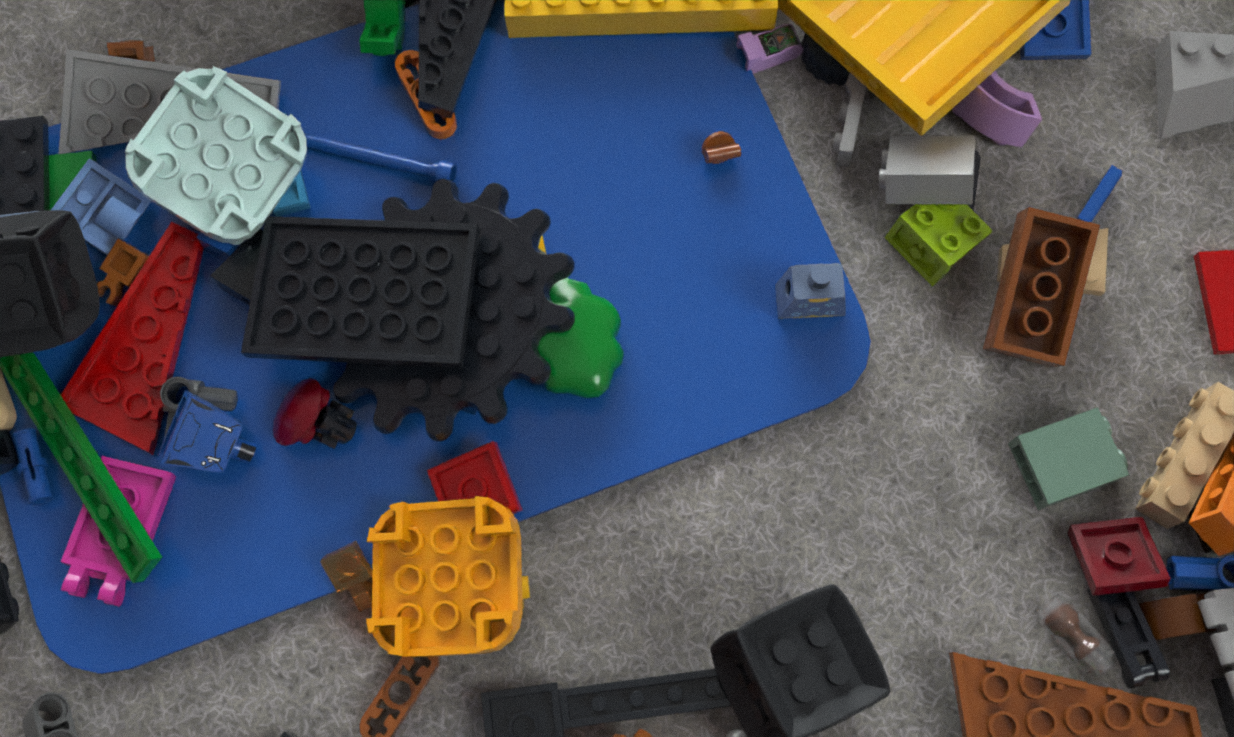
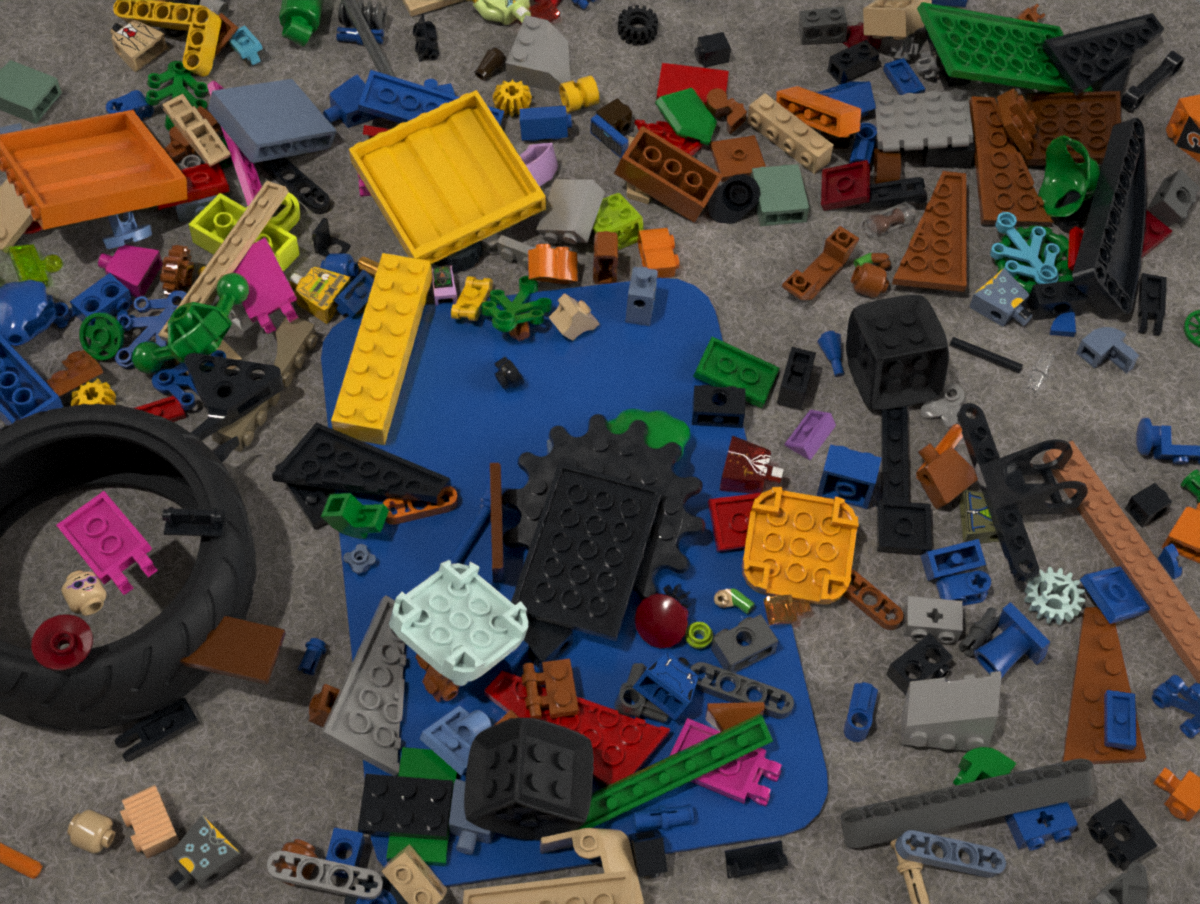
camera: 80 degrees left, 15 degrees down
none -> blue pin [298,638,327,676]
none -> sand blue plate [343,544,376,574]
none -> yellow plate [451,276,493,321]
none -> dark brown cone [474,47,506,81]
none -> green plant [482,276,552,332]
none -> reddish brown tile [490,463,504,582]
none -> yellow gear [493,78,532,118]
none -> black piece [494,356,524,390]
none -> blue brick [520,105,572,142]
none -> dark orange plate [521,659,579,719]
none -> orange brick [528,244,578,284]
none -> tan brick [549,294,599,341]
none -> yellow wheel [559,75,600,113]
none -> dark orange brick [593,231,618,284]
none -> dark brown brick [596,98,632,133]
none -> red tile [634,119,704,156]
none -> orange brick [637,228,679,278]
none -> green tile [655,88,717,146]
none -> lime plate [685,622,713,649]
none -> dark grey beam [690,662,794,719]
none -> black brick [692,385,746,428]
none -> green tile [693,337,780,408]
none -> dark orange slope [705,702,765,732]
none -> dark orange leg [707,88,747,134]
none -> black piece [708,174,760,224]
none -> dark orange plate [710,135,766,182]
none -> dark grey brick [711,614,778,673]
none -> arm [714,589,755,614]
none -> clear red torso [719,436,784,494]
none -> black brick [777,347,816,410]
none -> dark orange slope [782,226,859,300]
none -> medium lavender slope [784,409,836,460]
none -> blue cone [817,331,844,377]
none -> blue brick [817,444,882,509]
none -> blue piece [844,682,878,742]
none -> dark orange head [851,263,889,298]
none -> dark orange arm [854,253,891,269]

